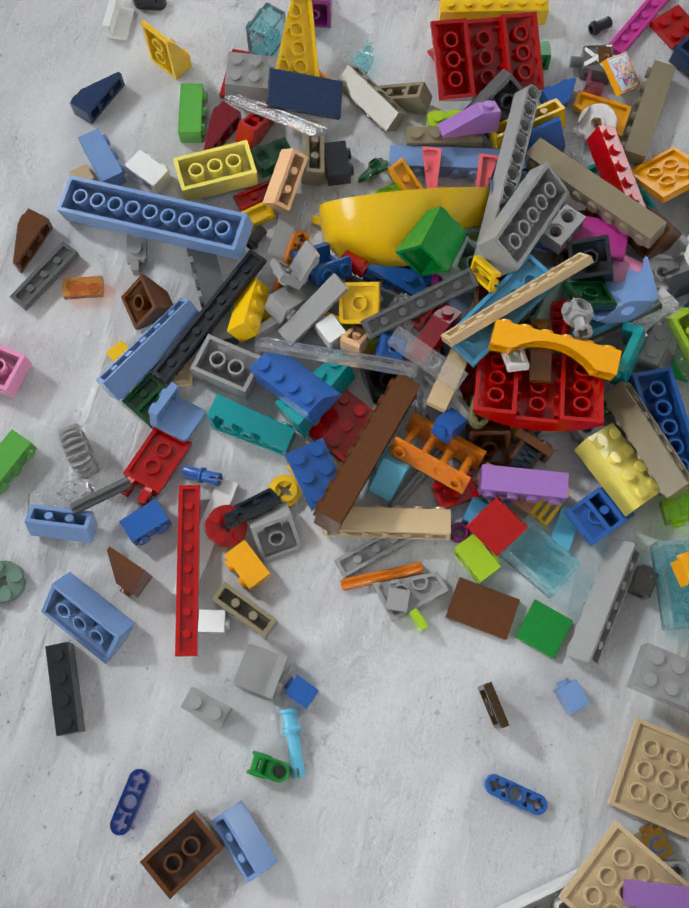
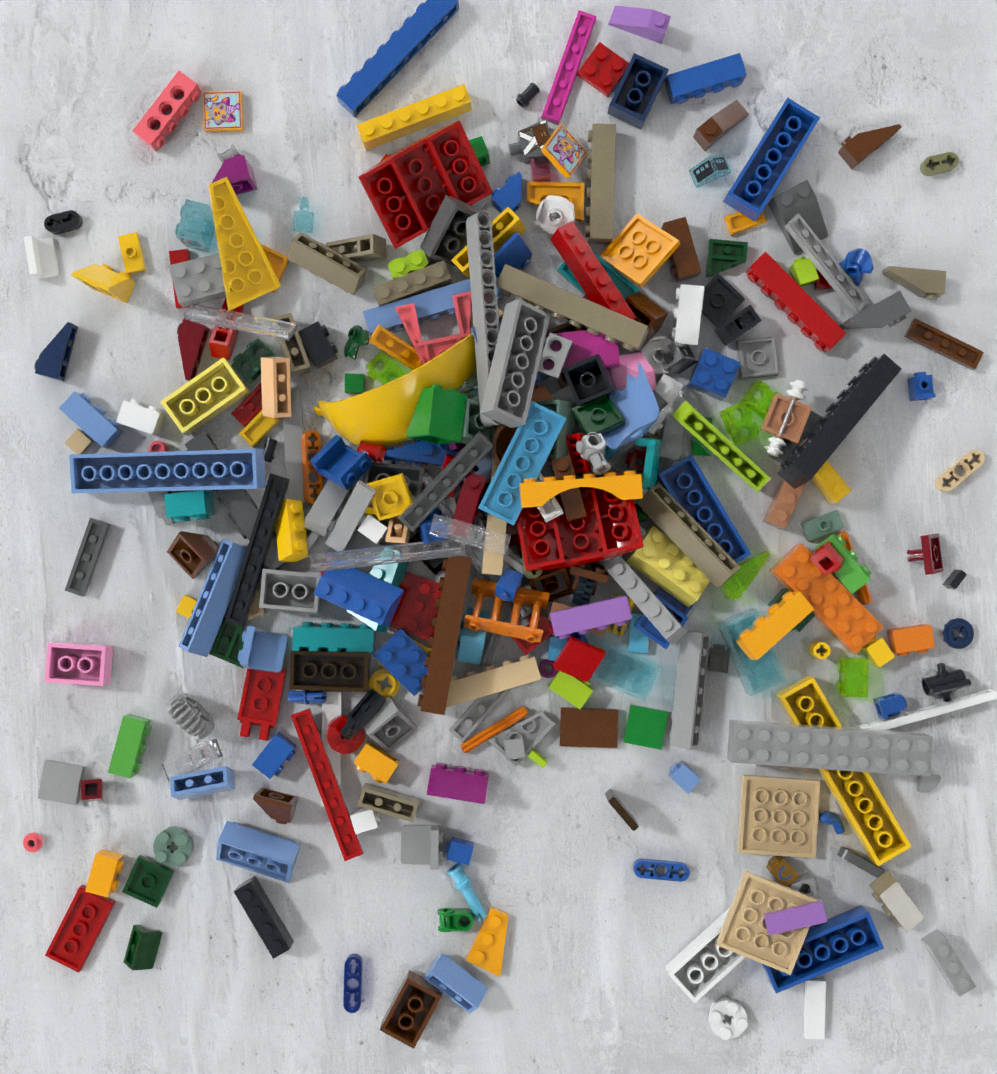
camera: 20 degrees left, 15 degrees up
reddish brown slope [13,208,53,273] -> none
clear orange plate [63,276,104,300] -> none
dark grey axle [70,477,132,514] -> none
bright green brick [178,83,208,143] -> none
light grey brick [181,687,233,729] -> none
dark blue tile [267,68,342,120] -> none
light grey bracket [270,240,320,290] -> none
medium lavender slope [438,100,501,139] -> none
tan tile [441,252,594,347] -> none
yellow tile [471,255,501,292] -> none
none -> yellow plate [118,232,146,275]
none -> teal brick [164,490,215,522]
none -> dark brown brick [289,649,371,692]
none -> magenta slope [426,762,489,804]
none -> light orange wing [466,906,508,977]
none -> light grey brick [599,555,687,645]

